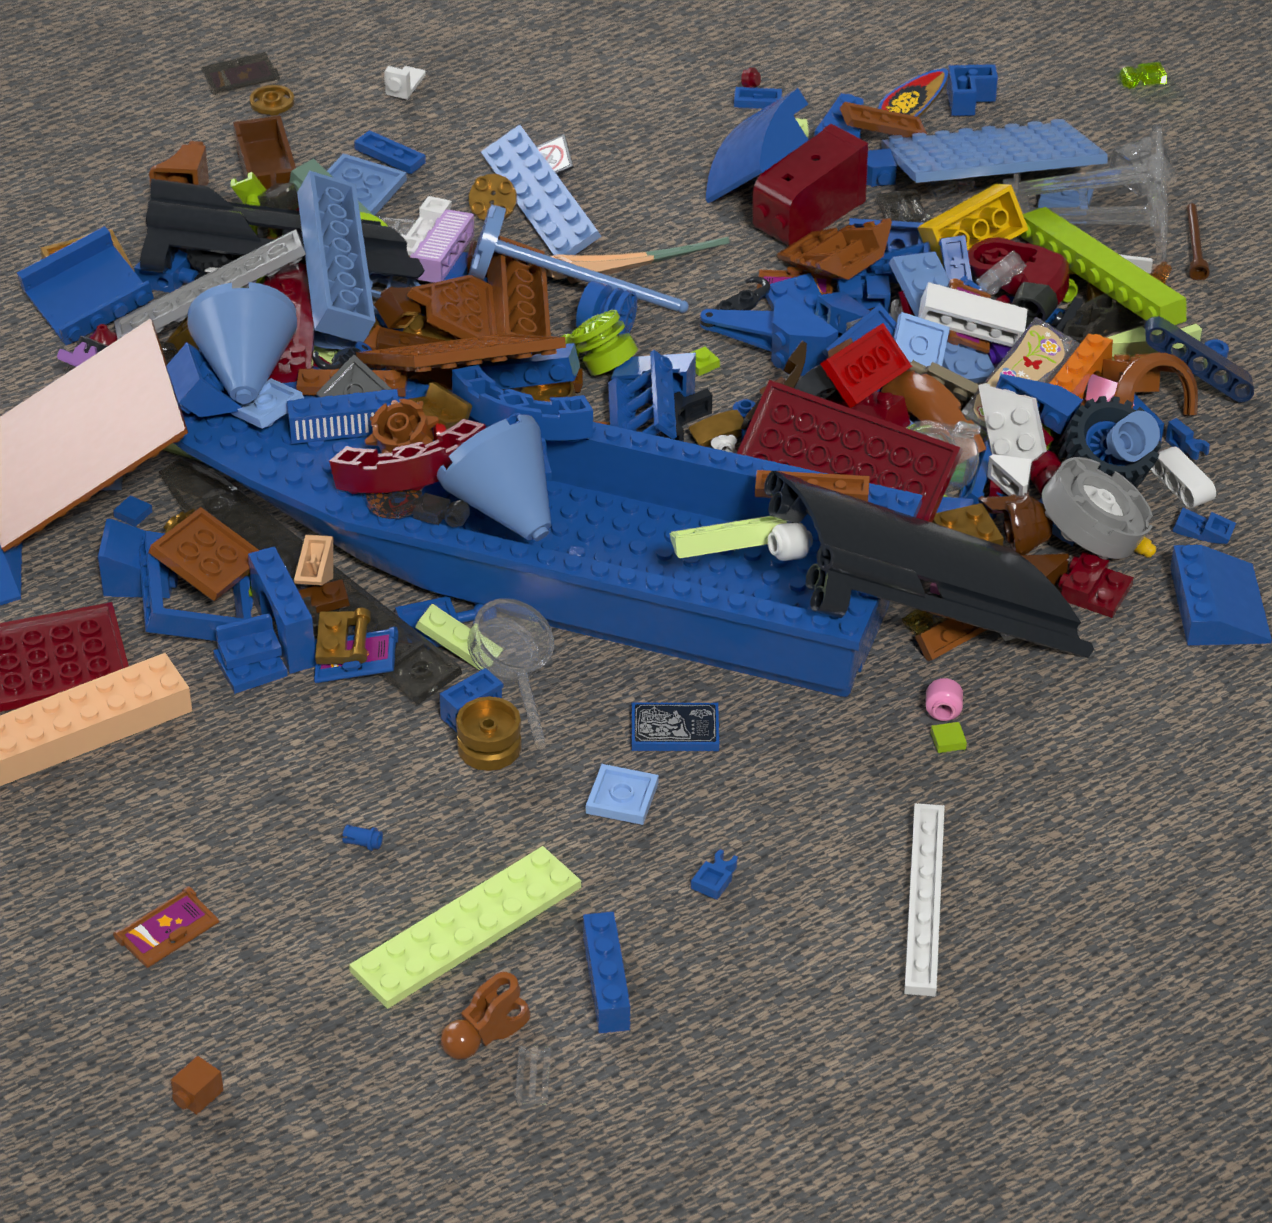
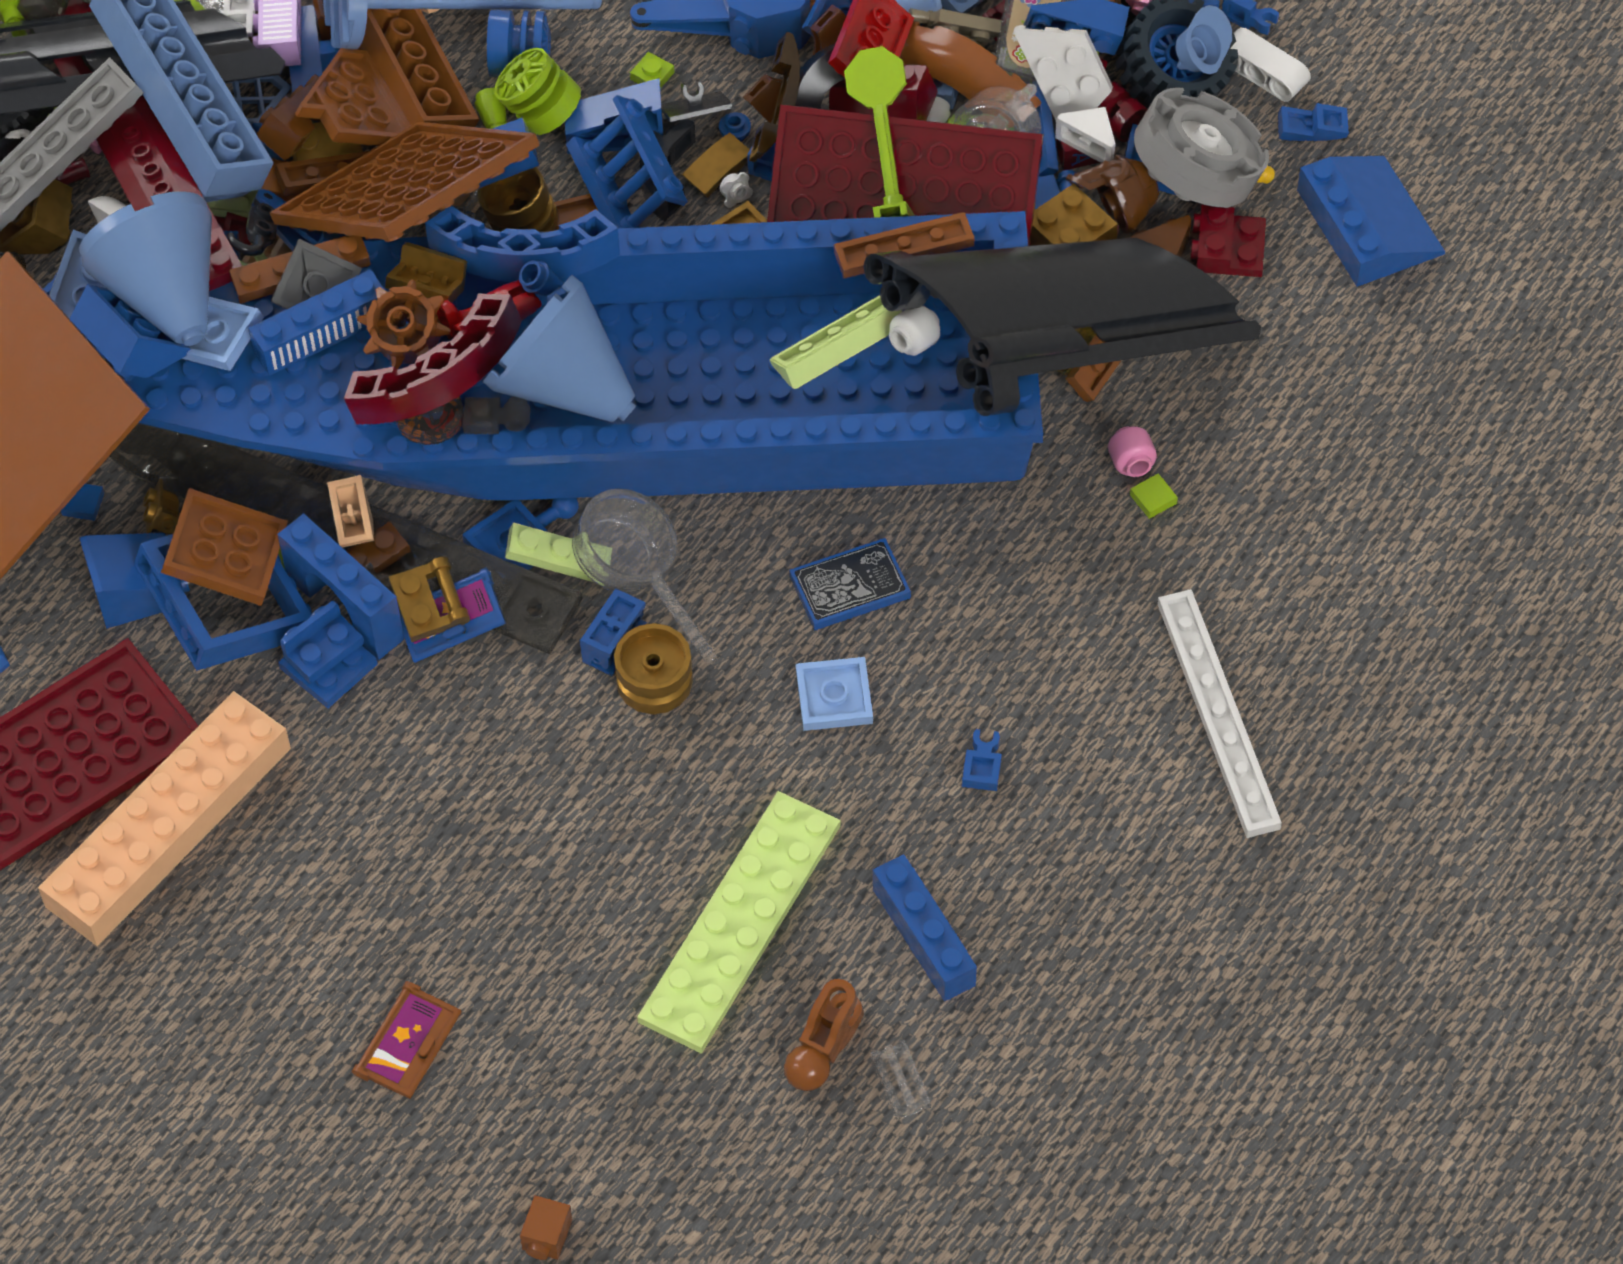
camera: 20 degrees left, 15 degrees up
blue pin [343,824,383,851] -> none
none -> black piece [661,79,733,122]
none -> lime piece [844,46,915,218]

